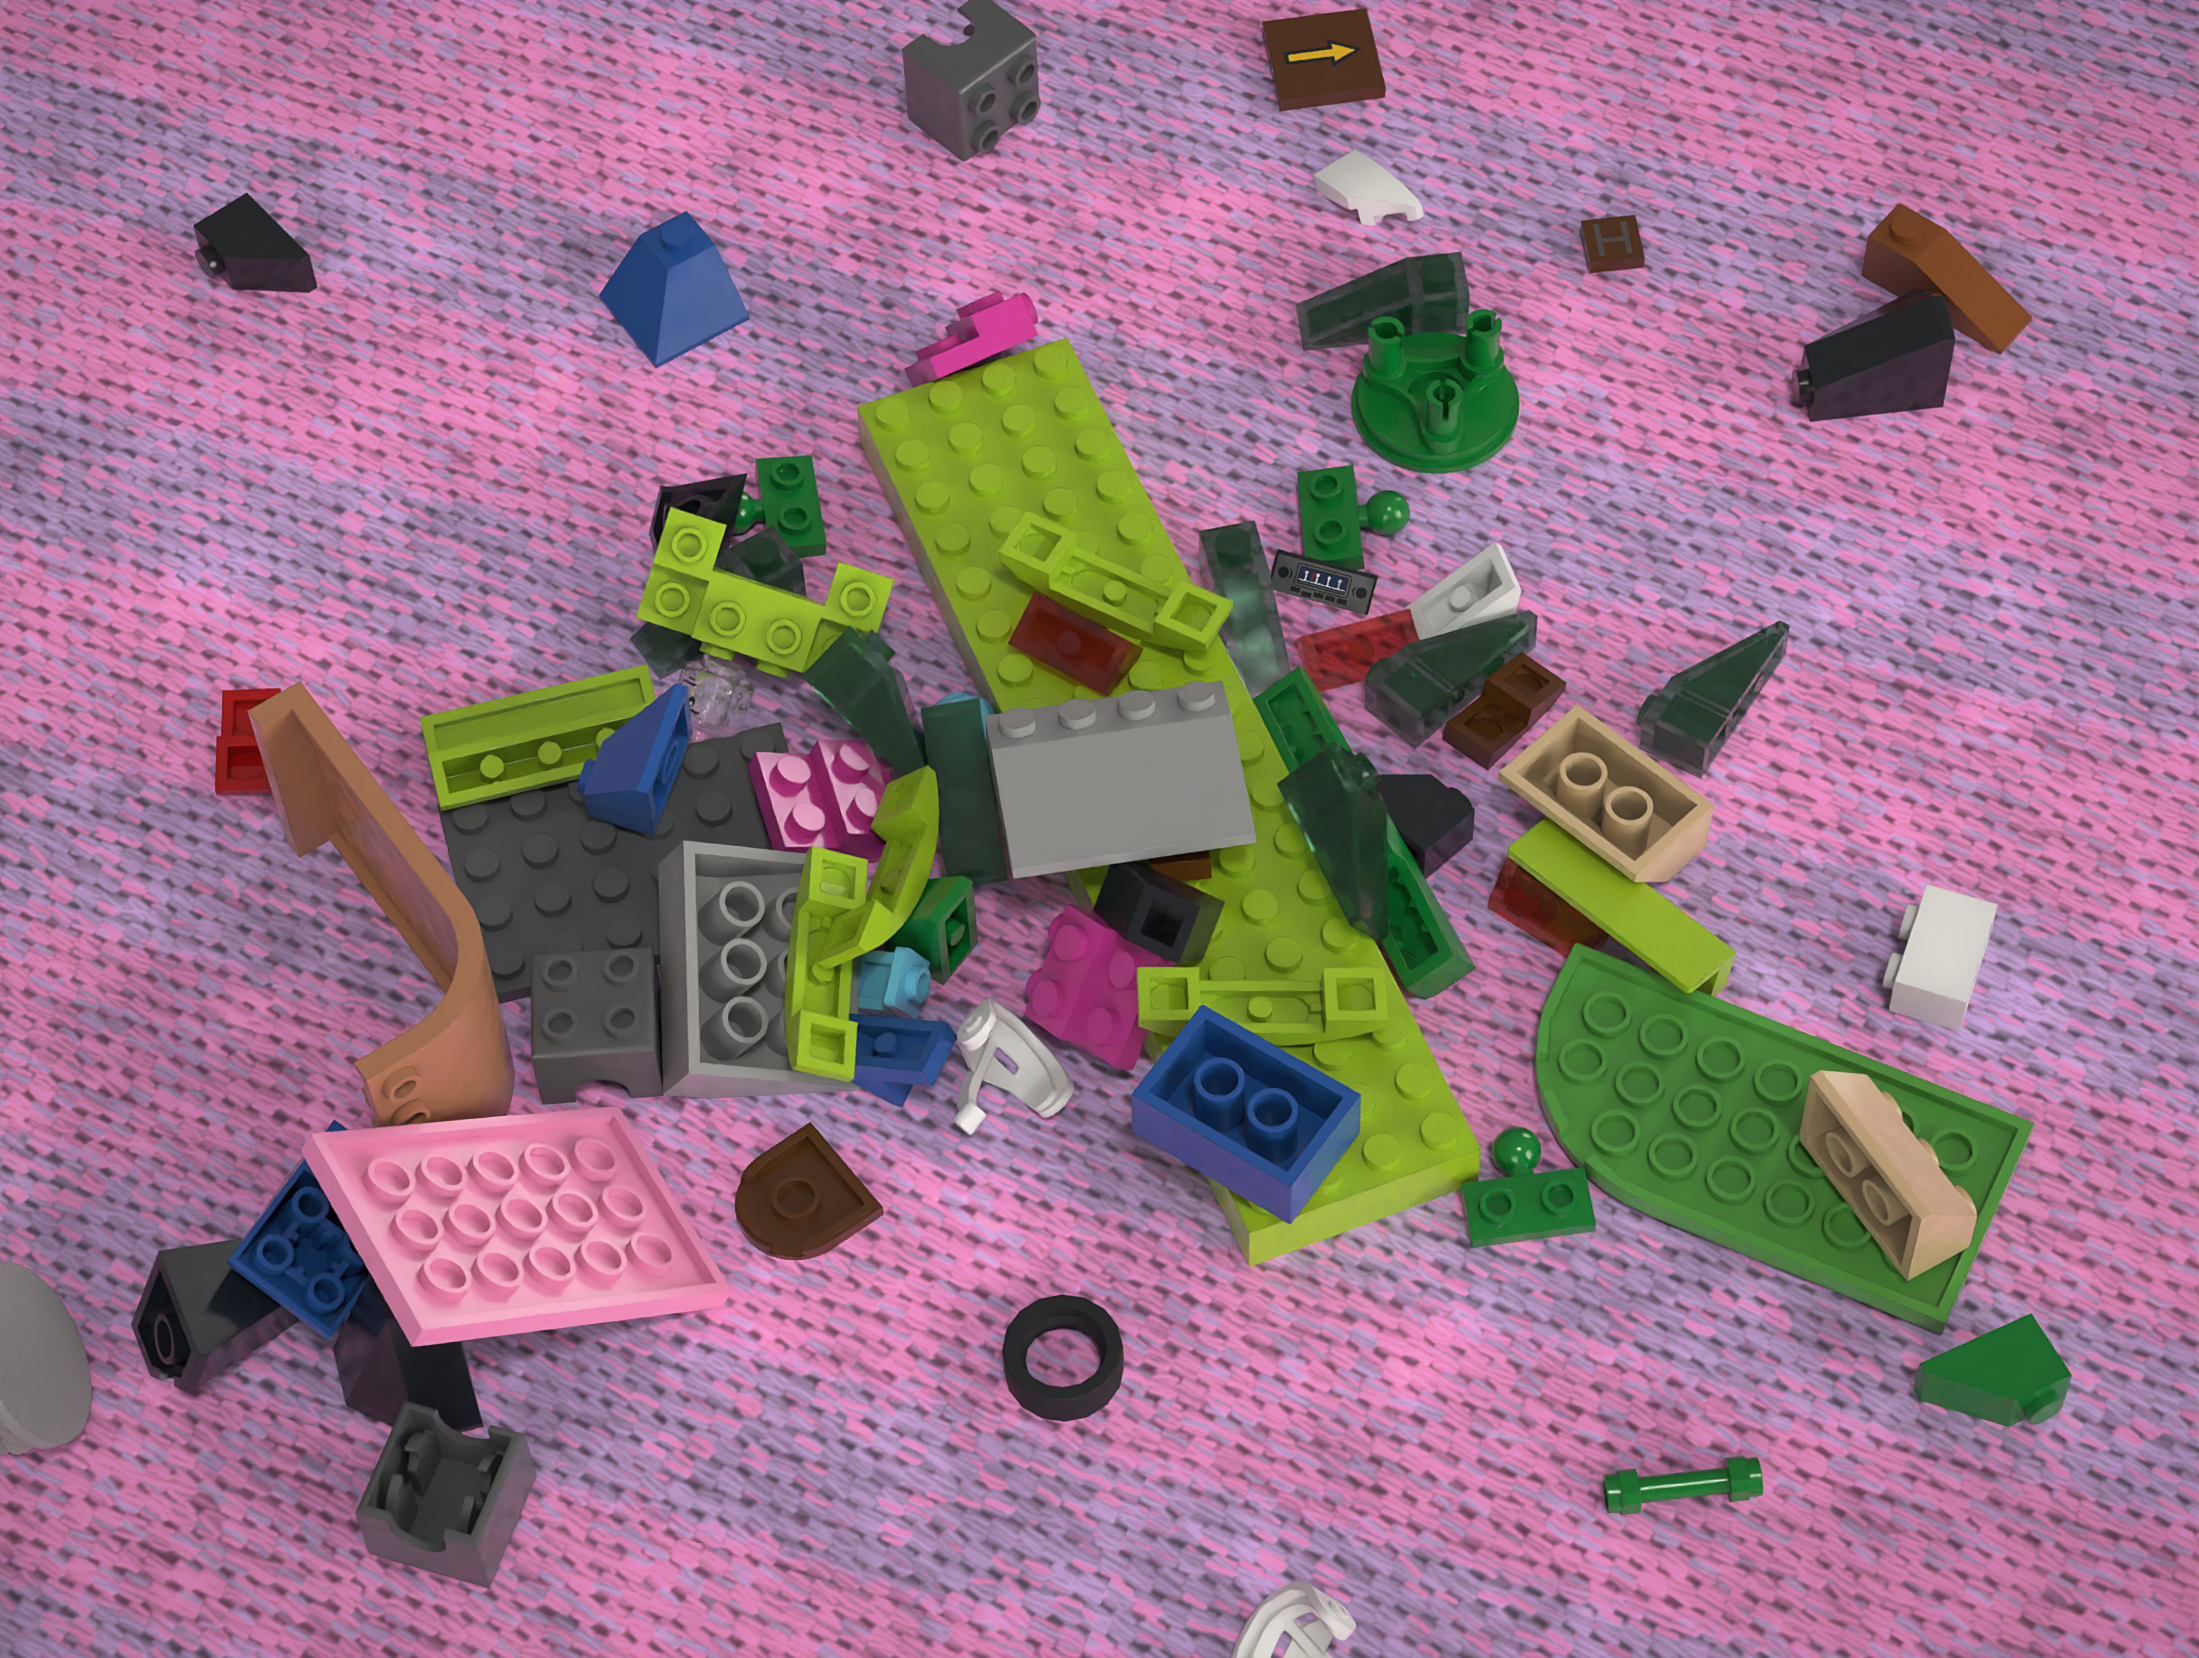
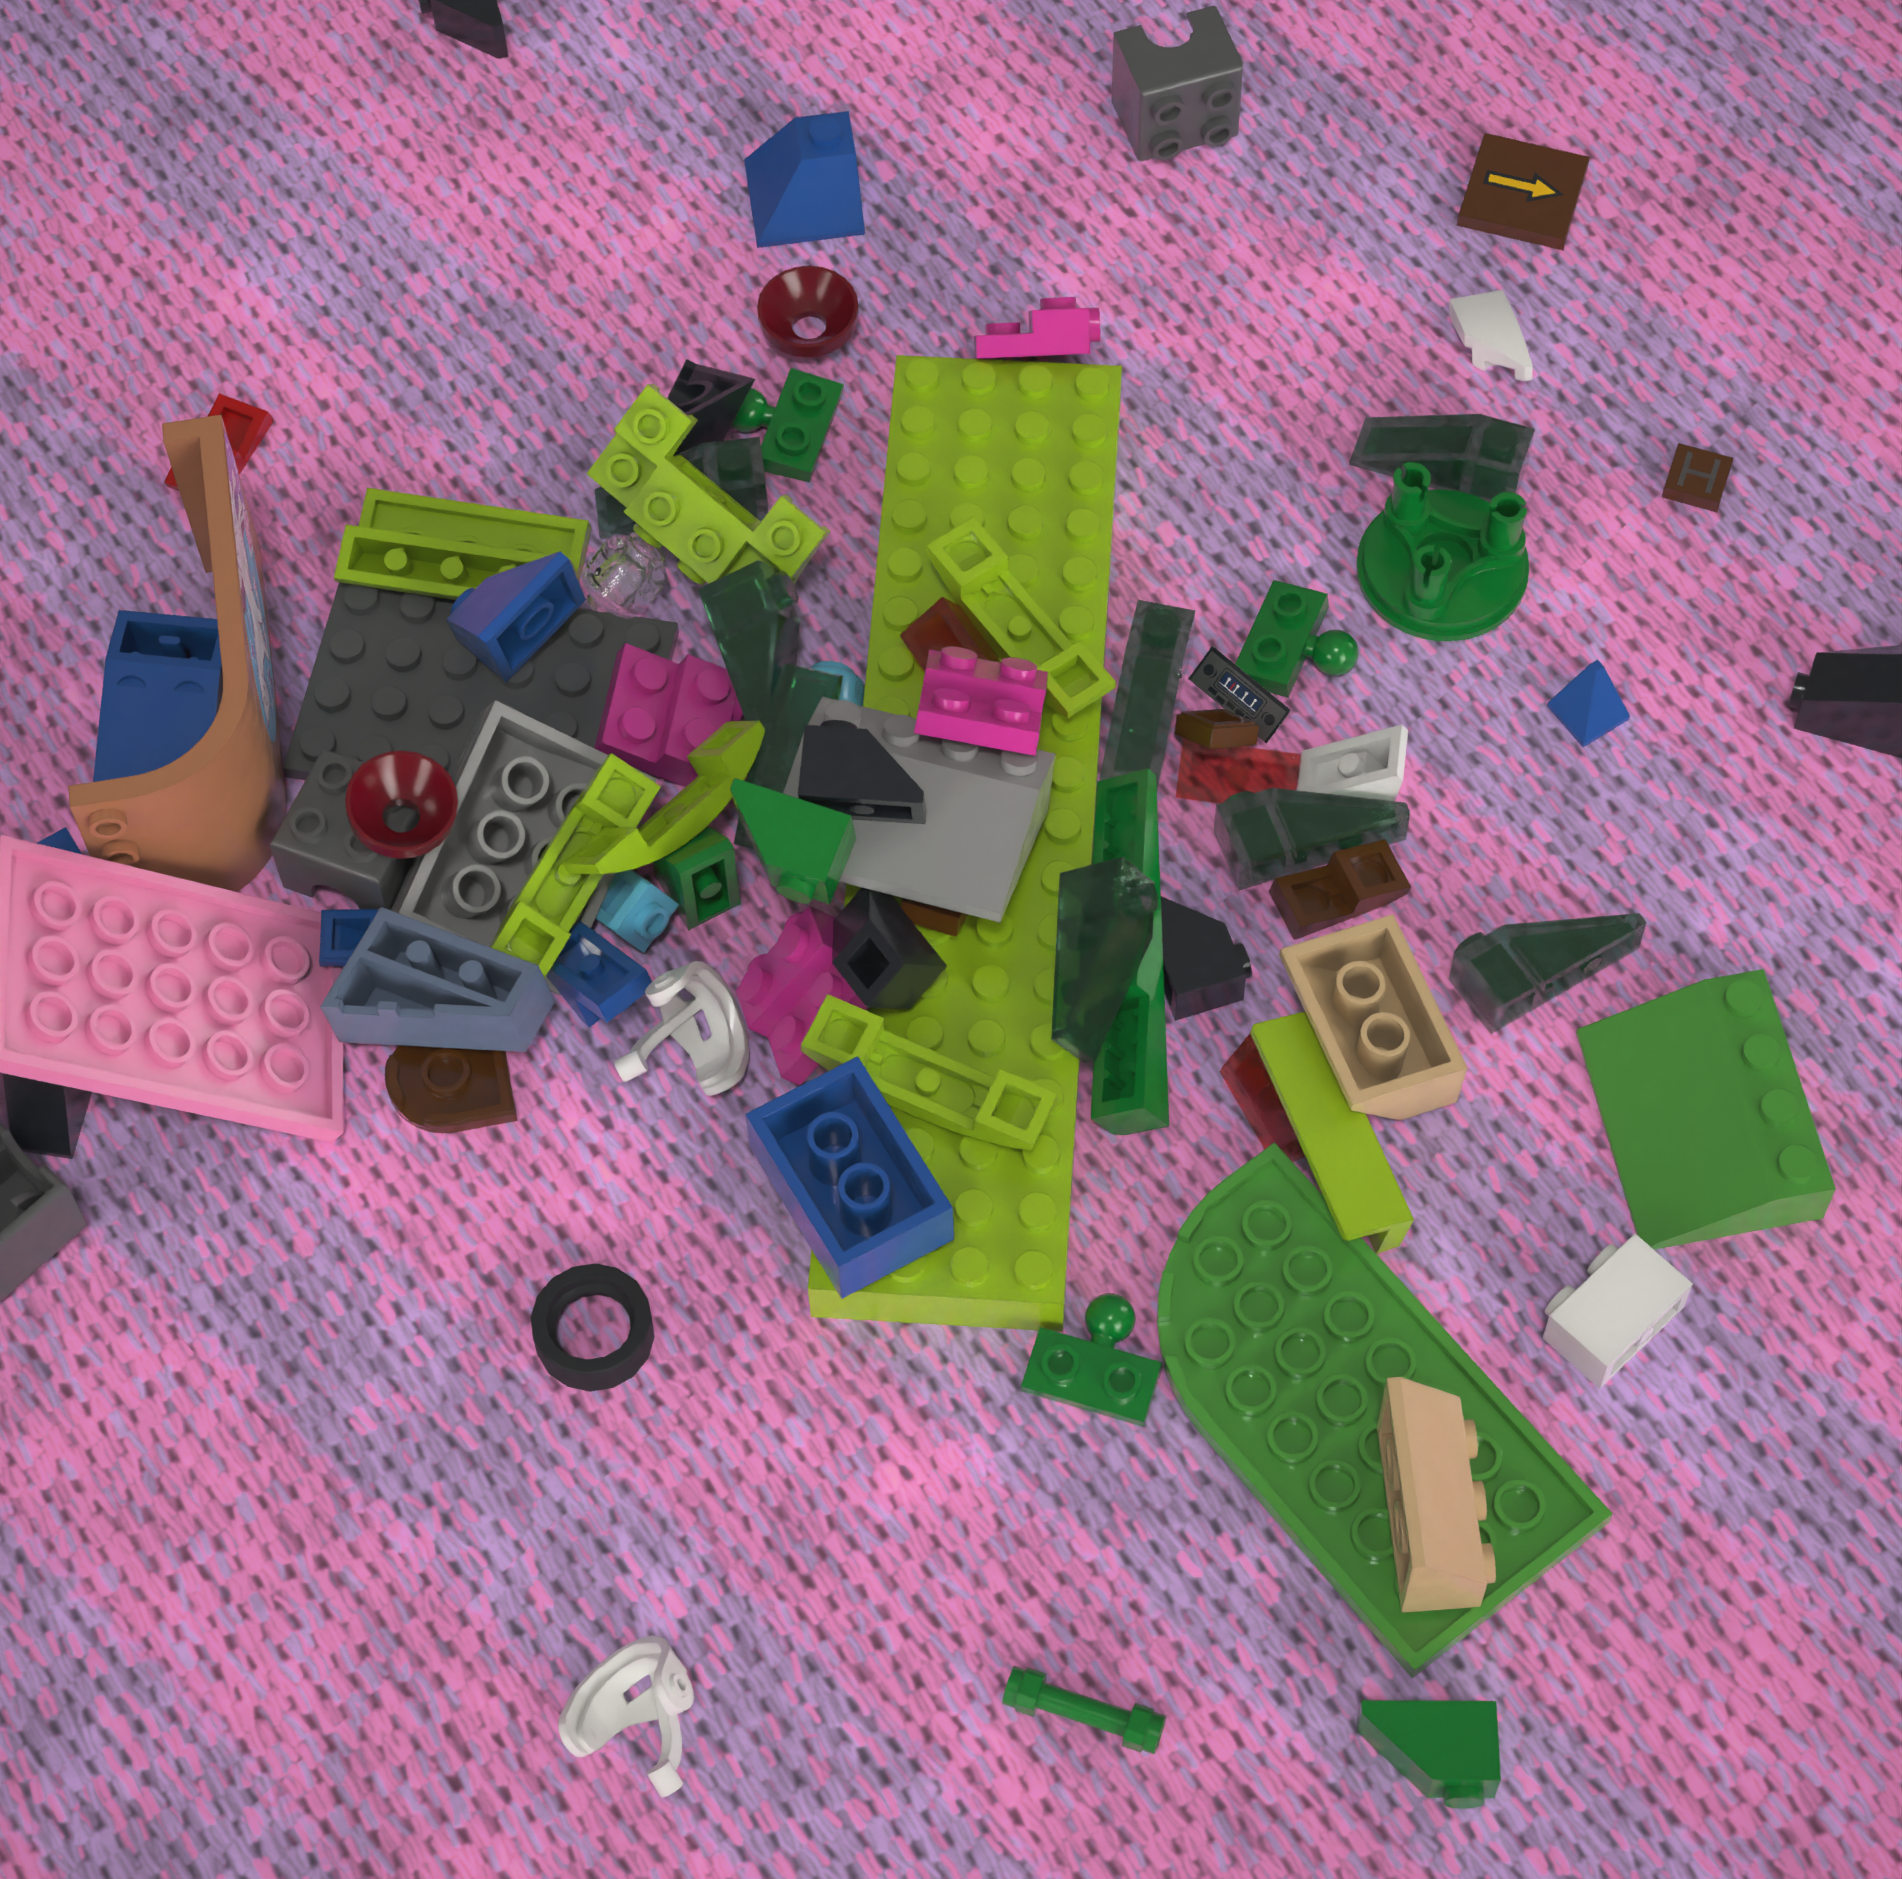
camera: 25 degrees right, 5 degrees up
none -> blue slope [93,610,223,782]
none -> blue slope [319,909,379,966]
none -> sand blue wedge [320,907,555,1052]
none -> dark red piece [345,750,458,859]
none -> green slope [730,778,856,904]
none -> dark red piece [757,266,859,358]
none -> black slope [798,720,926,824]
none -> dark pink plate [914,646,1048,756]
none -> reddish brown tile [1174,709,1259,749]
none -> blue slope [1547,659,1630,747]
none -> bright green slope [1576,969,1836,1250]

